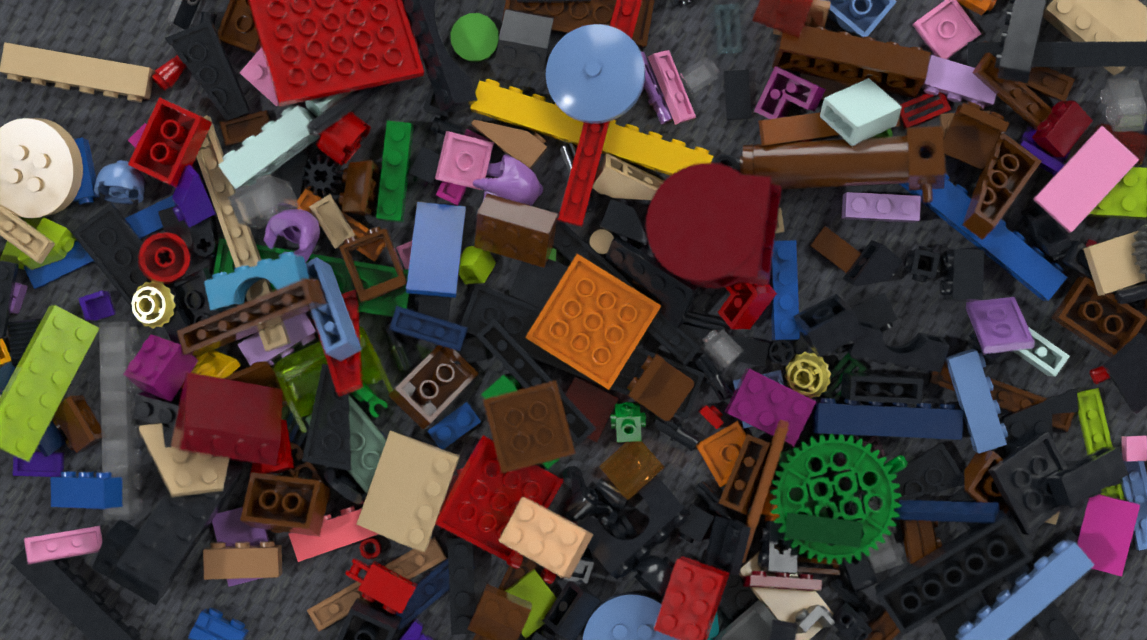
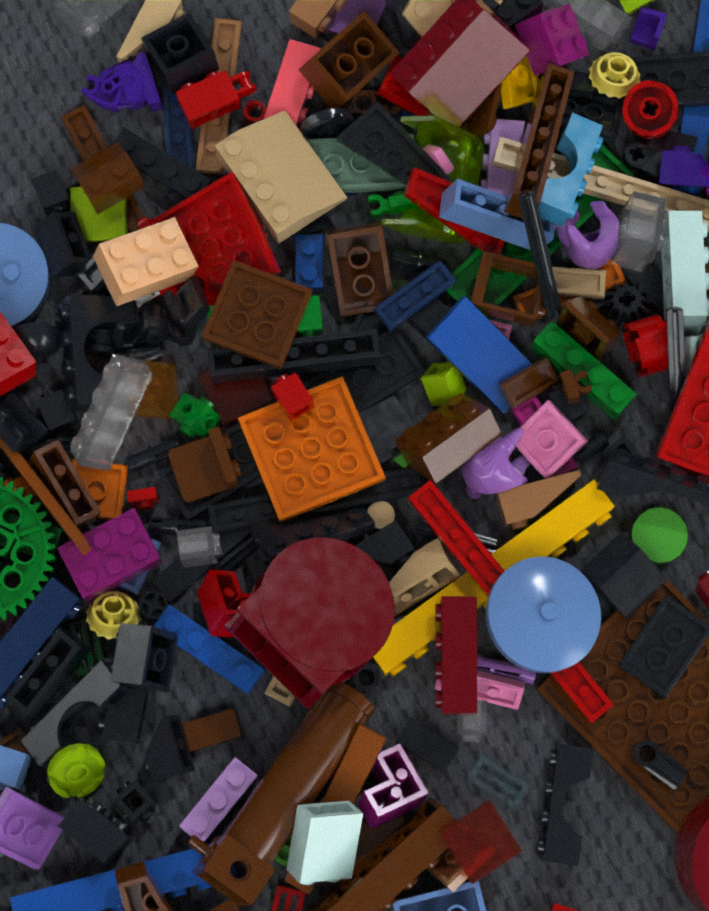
camera: 125 degrees right, 10 degrees down
none -> lime tile [47,743,105,798]
none -> clear brick [71,354,152,471]
none -> black tile [175,276,210,329]
none -> red brick [271,372,314,422]
none -> bright pink tile [423,144,454,175]
none -> dark red brick [435,596,477,716]
none -> reddish brown tile [498,357,560,409]
none -> black axle [518,190,562,319]
none -> reddish brown tile [560,369,592,404]

